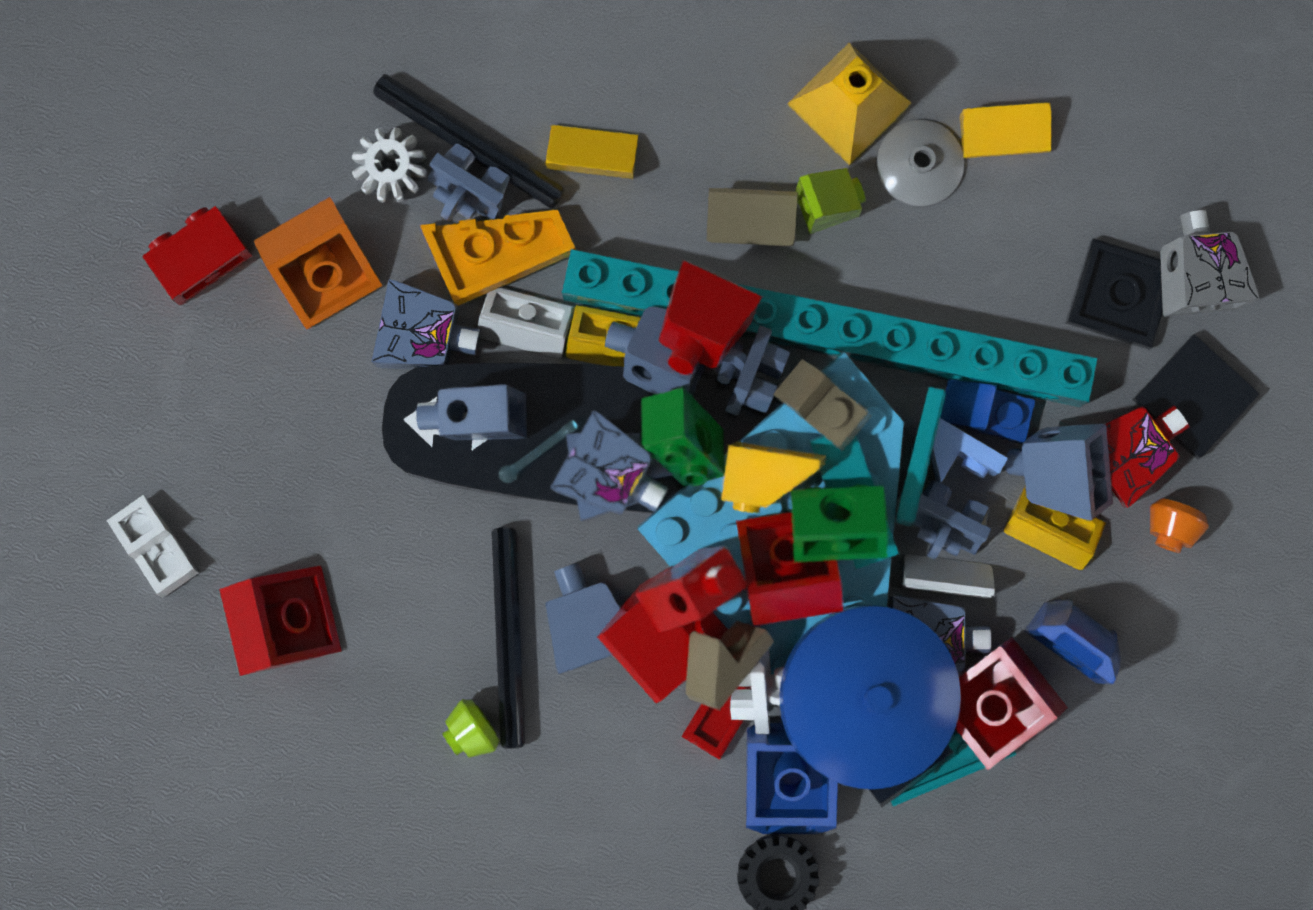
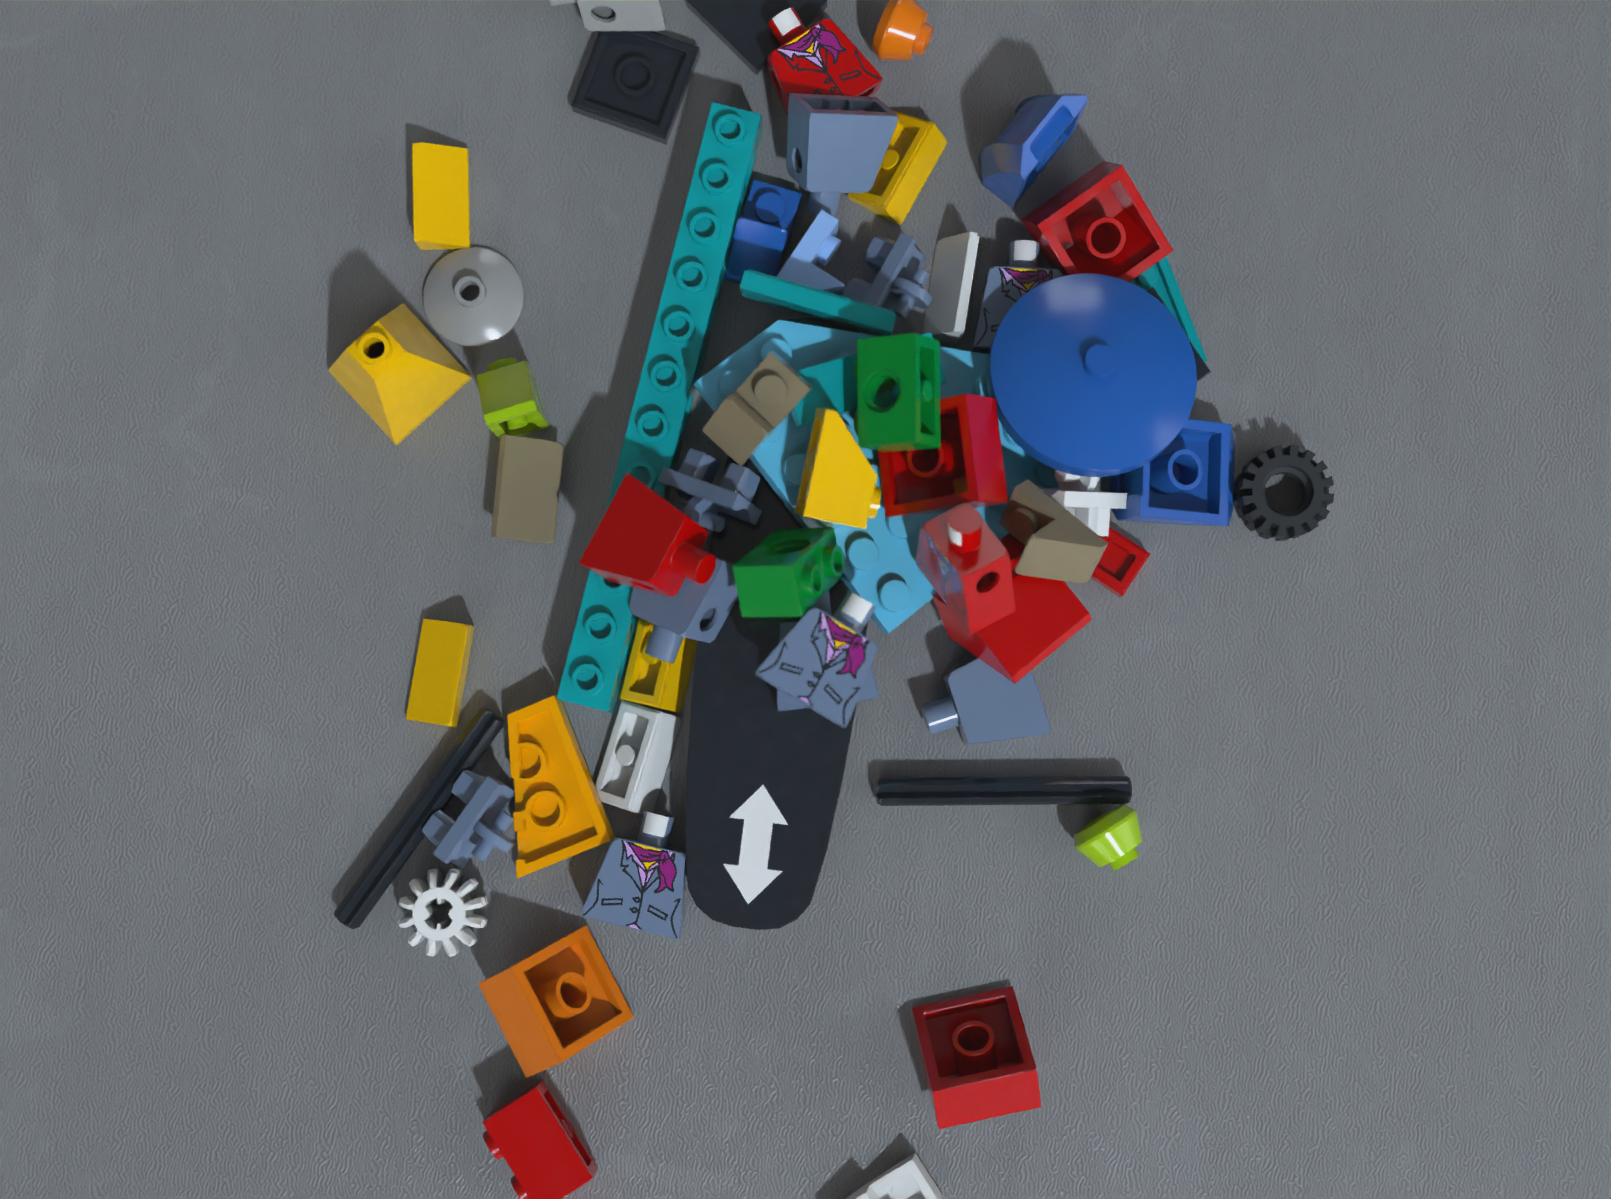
camera: 90 degrees left, 0 degrees up
sand blue torso [416,385,527,440] -> none
clear light blue hinge [499,420,579,483] -> none

